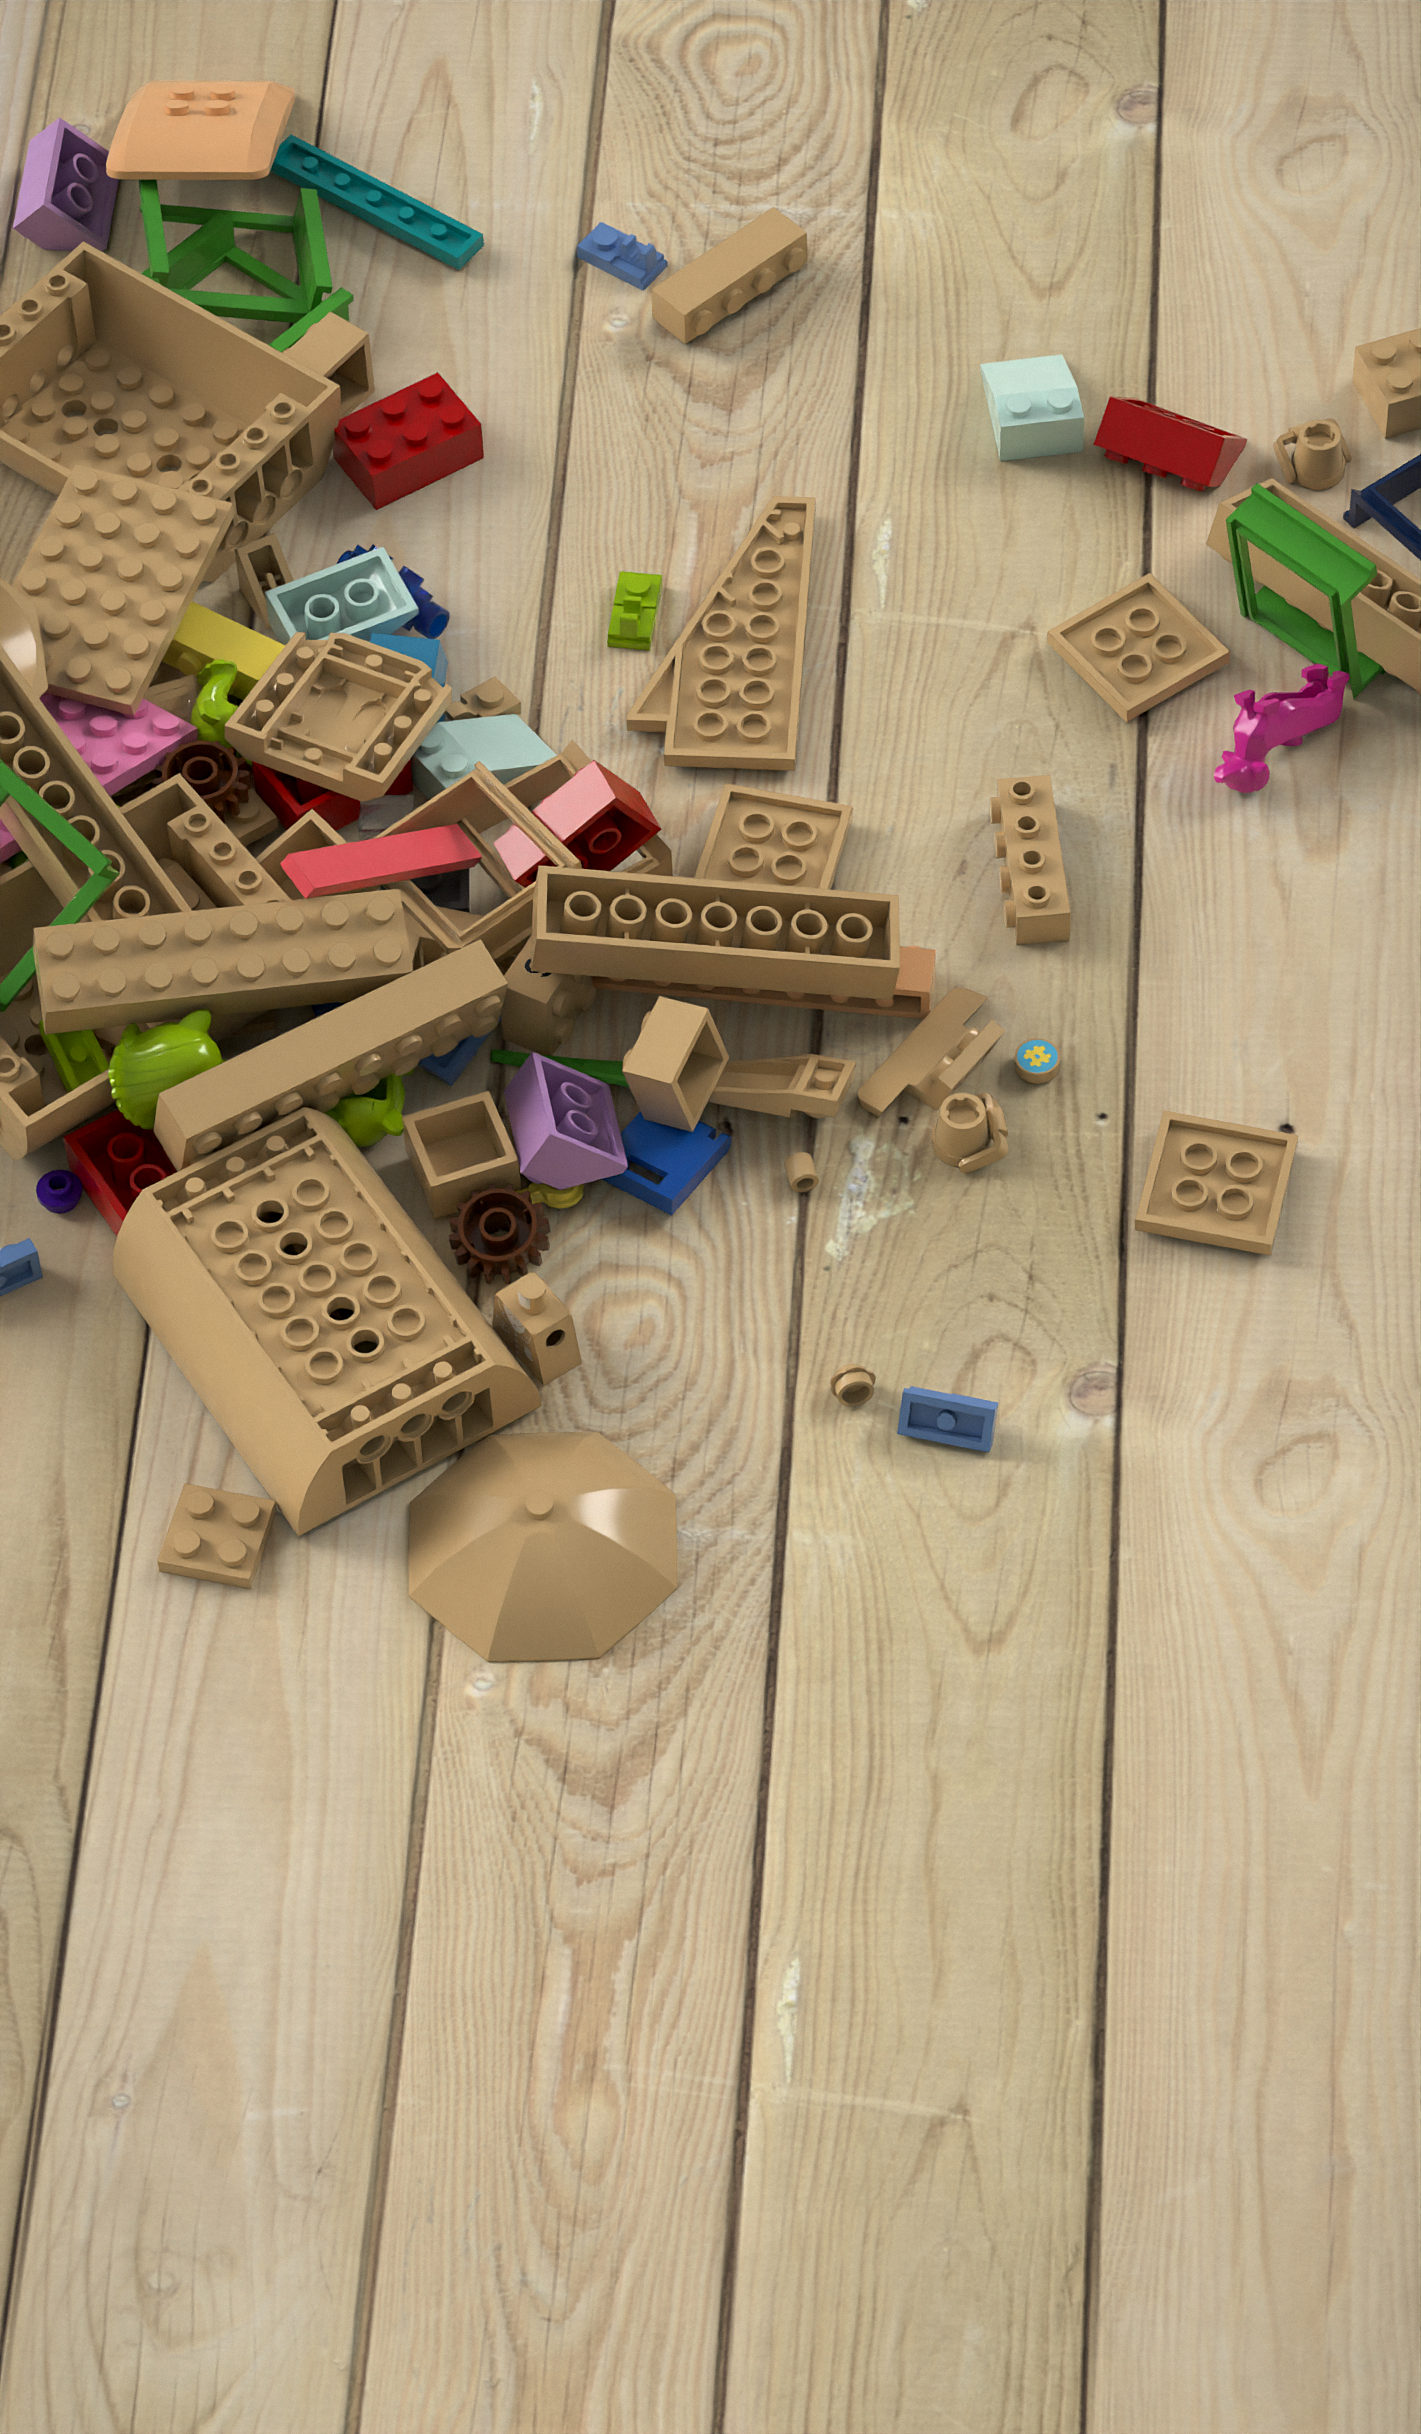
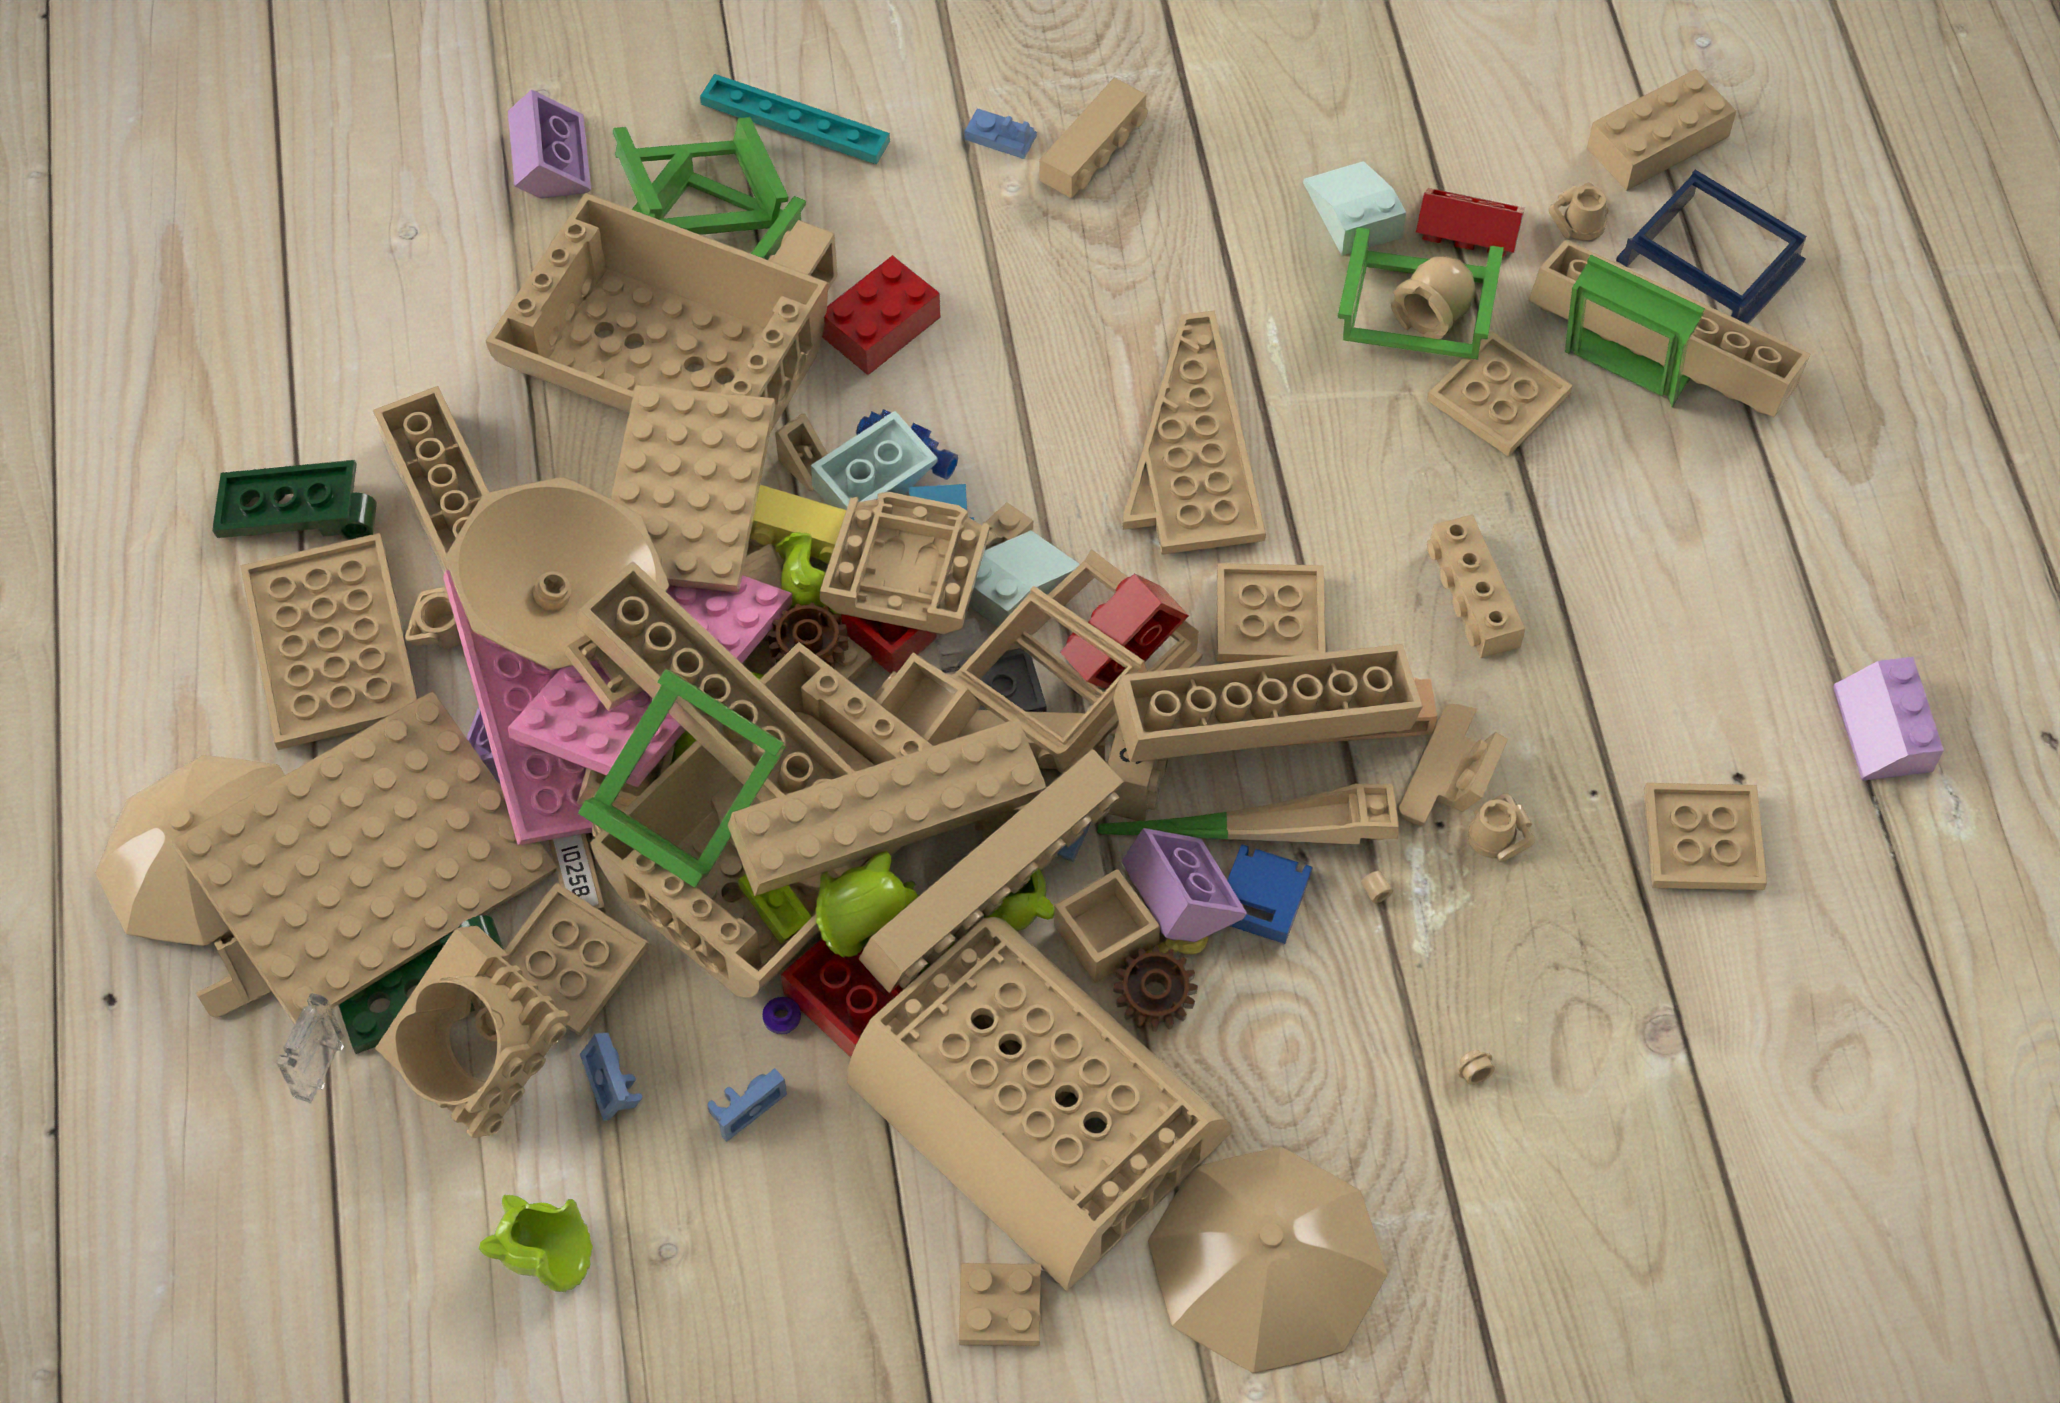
camera: 15 degrees left, 5 degrees up
light nougat wedge [106,80,295,180] -> none
coral tile [280,824,482,899] -> none
tan torso [492,1272,582,1387] -> none
lime plate [607,571,663,651] -> none
tan piece [622,996,729,1132] -> none
medium blue plate [897,1386,999,1452] -> none
tile [1015,1038,1060,1084] -> none
dark pink animal [1214,663,1349,793] -> none
none -> bright green piece [1338,227,1504,360]
none -> tan tile [1391,256,1476,340]

